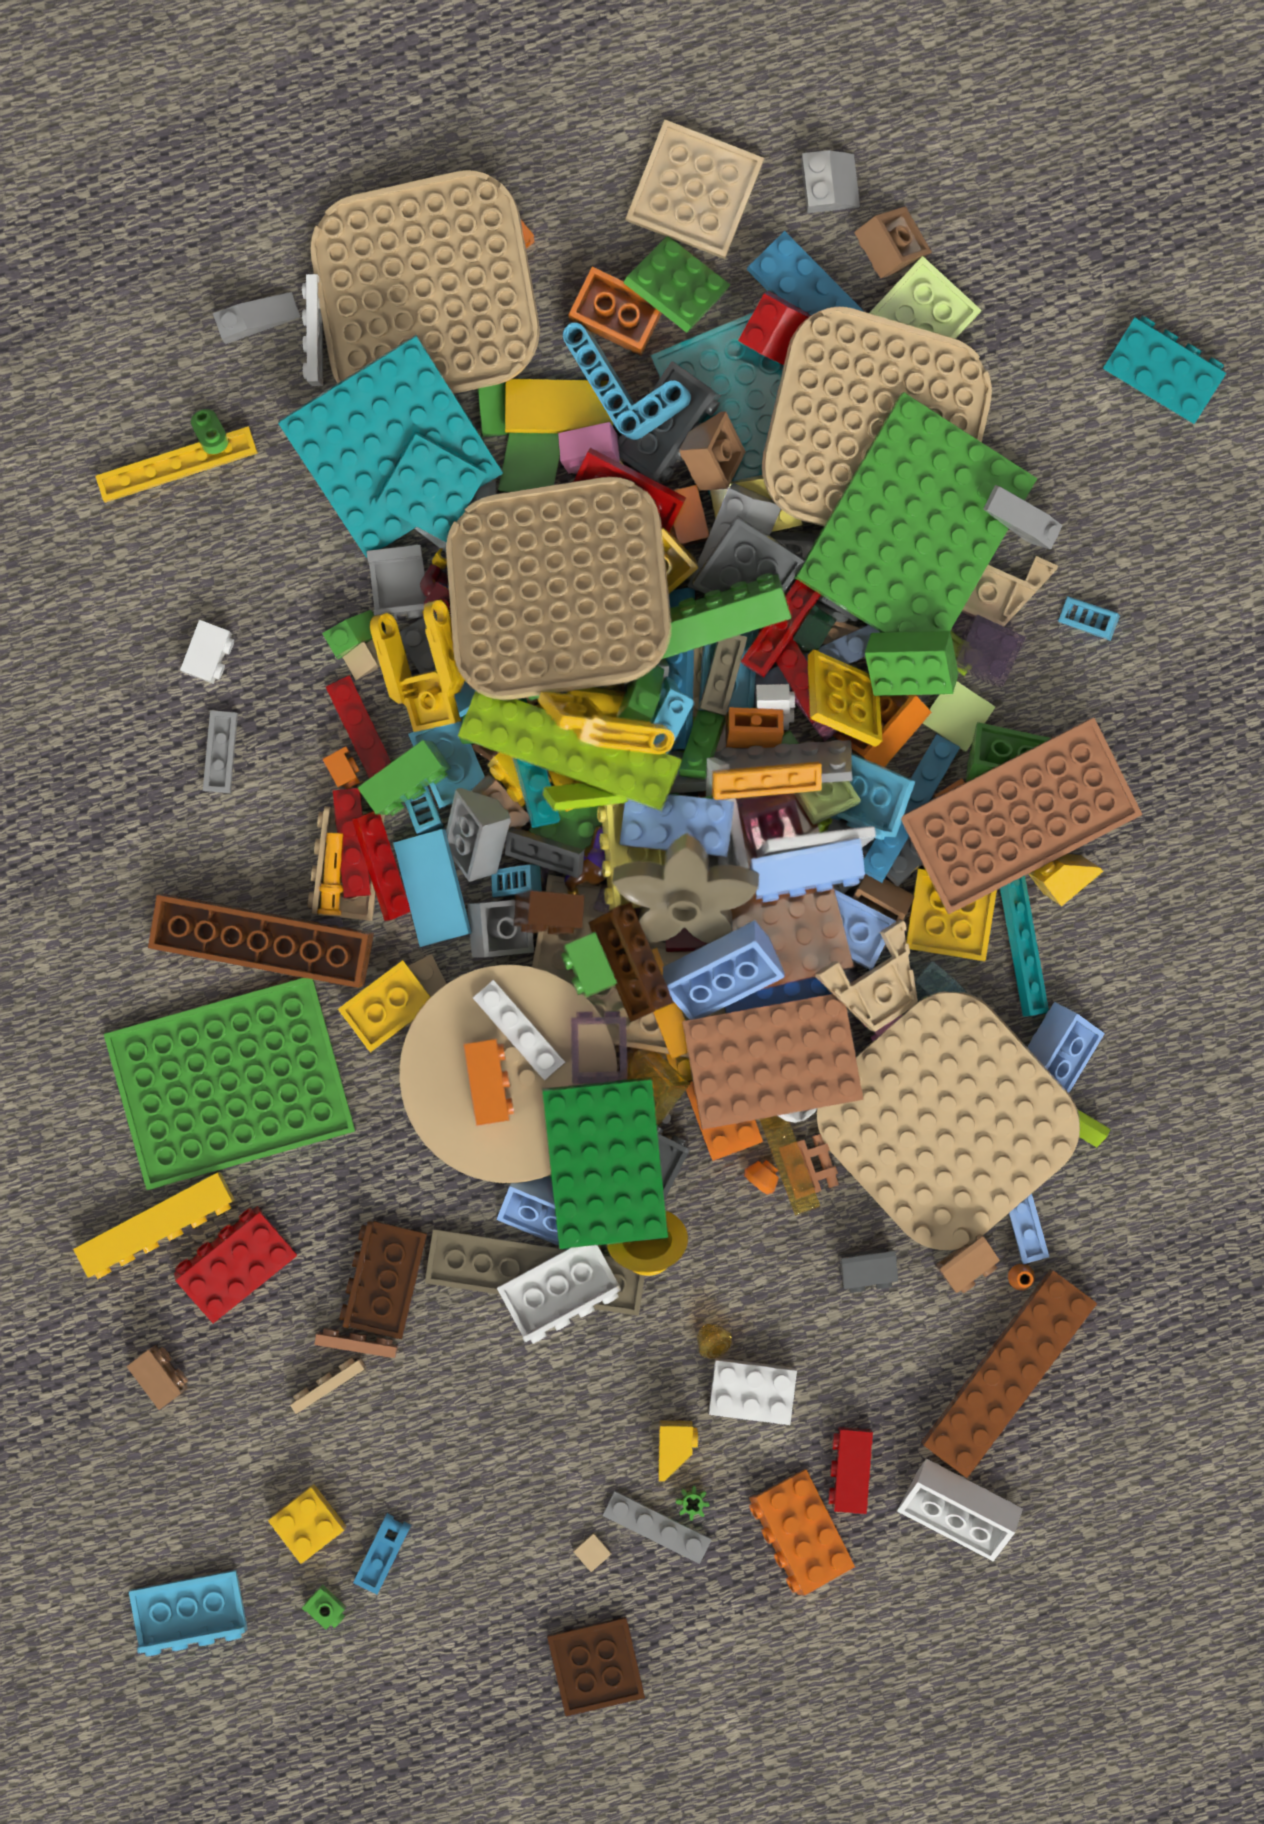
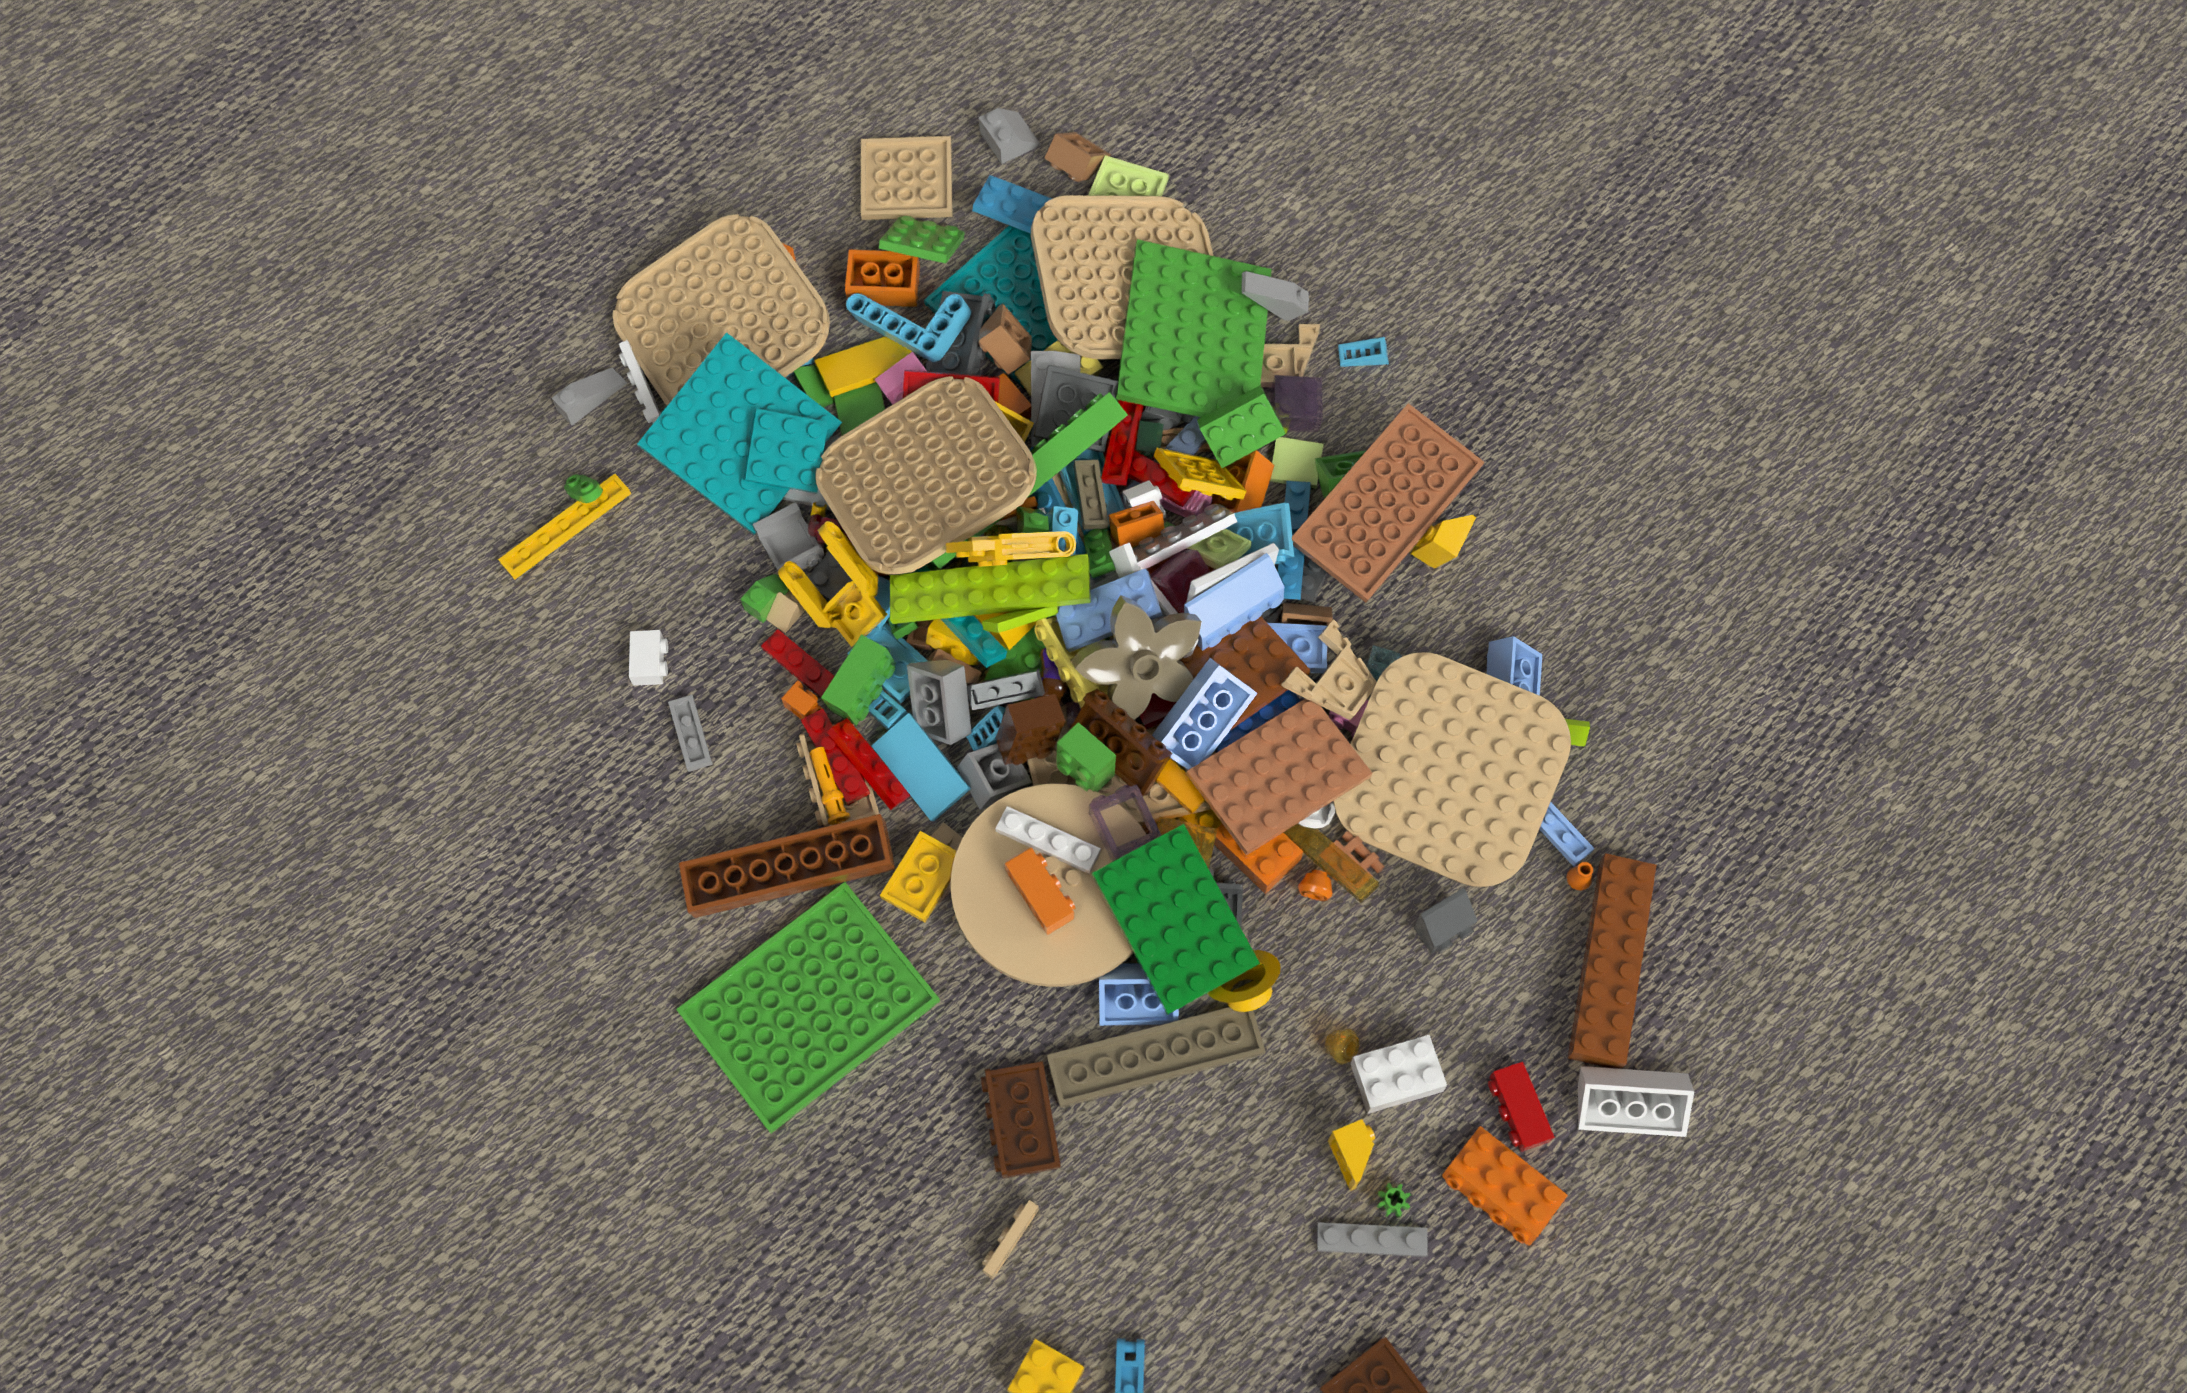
camera: 25 degrees left, 20 degrees down
yellow brick [73,1172,235,1279] -> none
medium nougat slope [127,1345,188,1410] -> none
red bracket [174,1206,297,1323] -> none
nougat plate [314,1328,398,1358] -> none
white bracket [497,1245,621,1343] -> none
tan tile [573,1533,611,1572] -> none
light orange tile [712,761,822,800] -> none
red slope [738,290,811,365] -> none
yellow plate [906,869,997,962] -> none
medium nougat slope [935,1235,1000,1293] -> none
teal plate [1000,875,1049,1017] -> none
teal bracket [1103,315,1227,424] -> none

